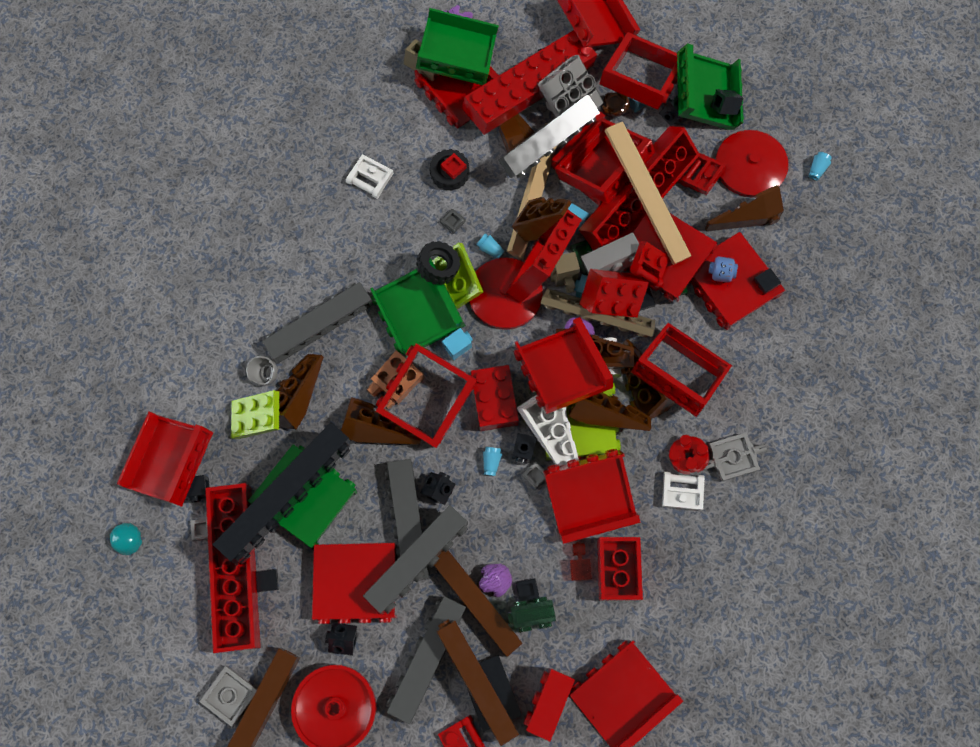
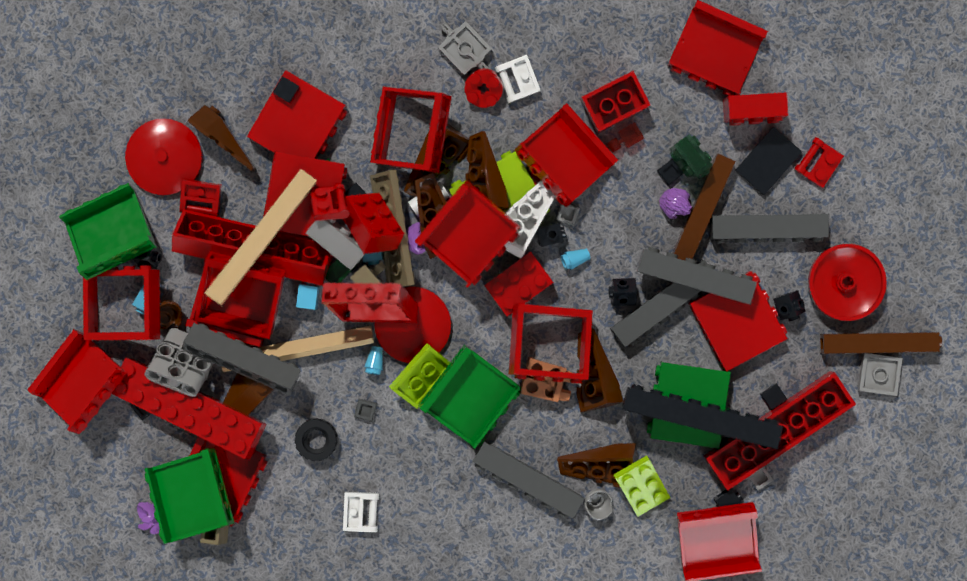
camera: 120 degrees left, 15 degrees up
teal hair [110,523,142,555] -> none
black tyre [416,241,461,285] -> none
reddish brown brick [436,619,519,746] -> none
red plate [441,153,467,180] -> none
medium azure brick [442,328,473,360] -> none
reddish brown wedge [512,197,572,242] -> none
medium blue head [709,256,738,283] -> none
black brick [710,89,743,115] -> none
medium azure cone [808,152,832,181] -> none

